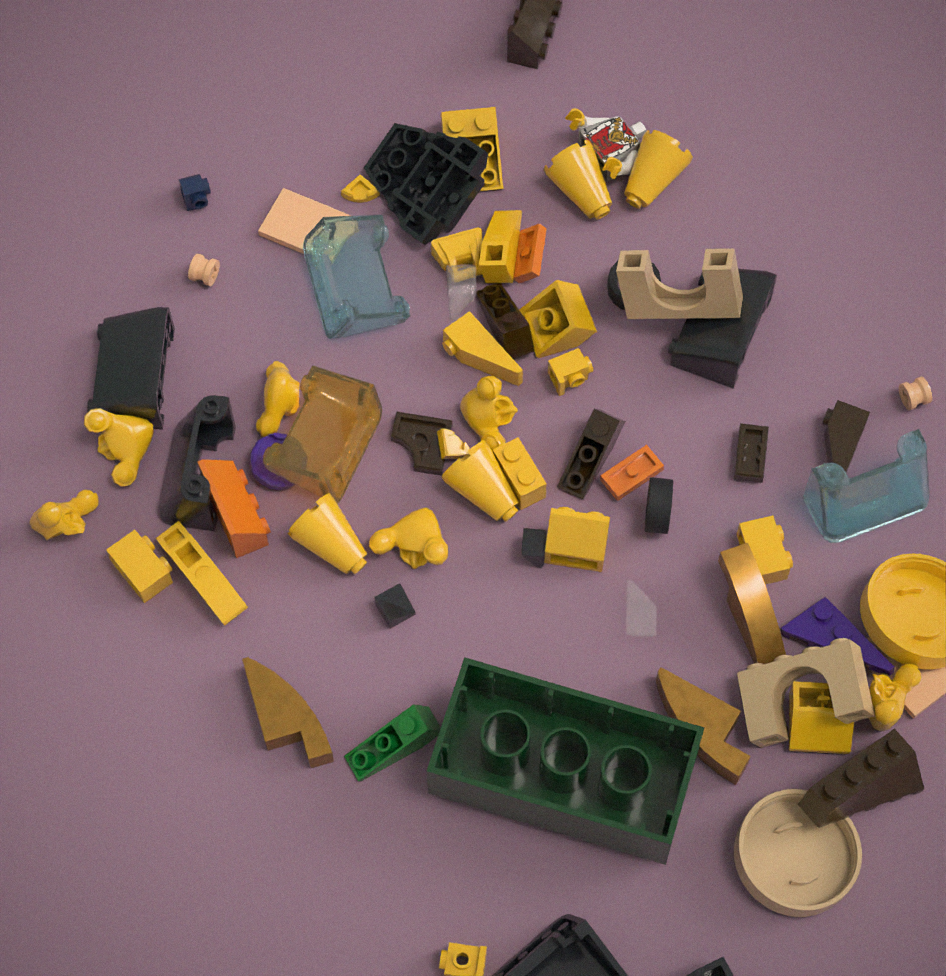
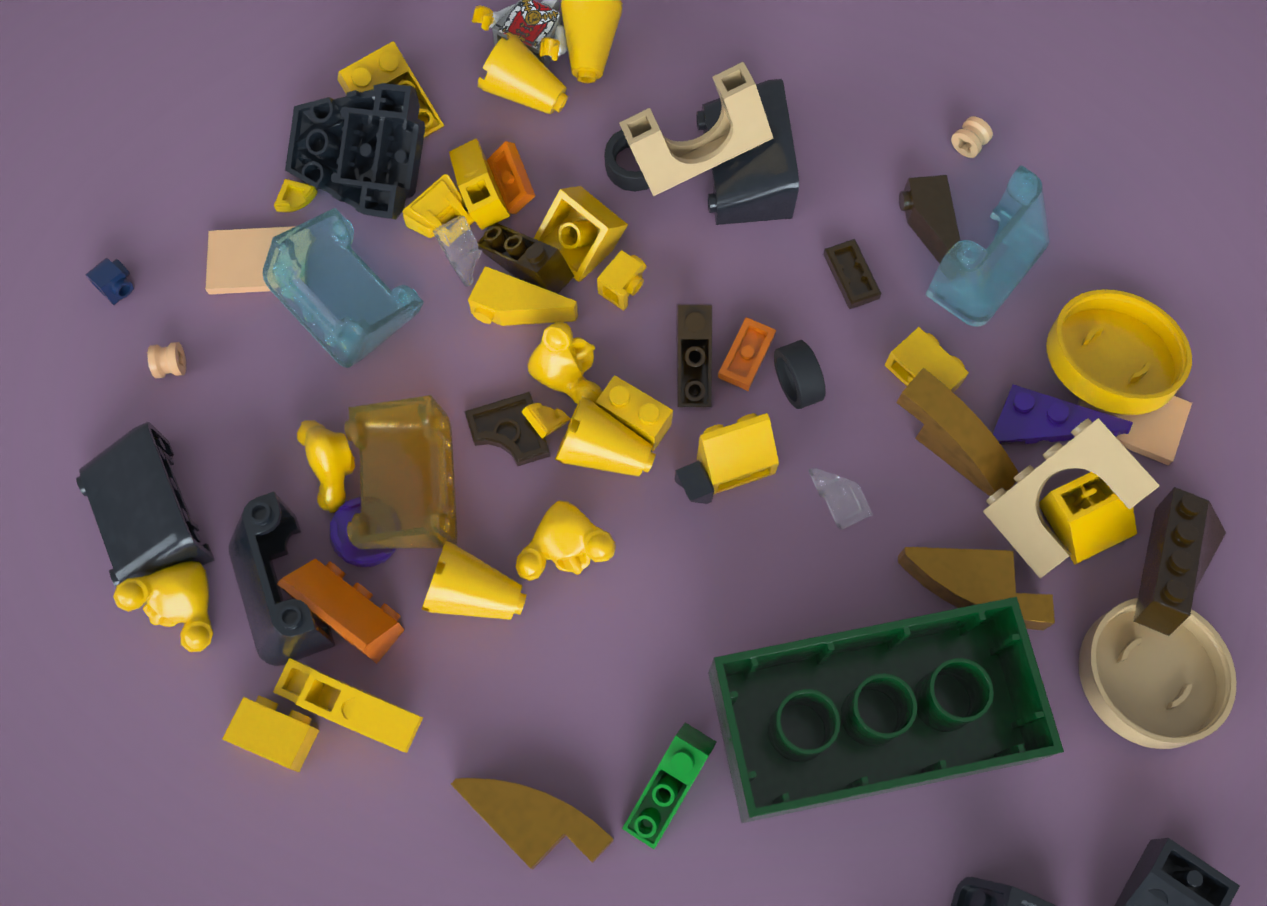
camera: 30 degrees left, 5 degrees up
yellow head [29,489,99,540] -> none
black slope [375,584,416,629] -> none
yellow head [868,663,922,732] -> none

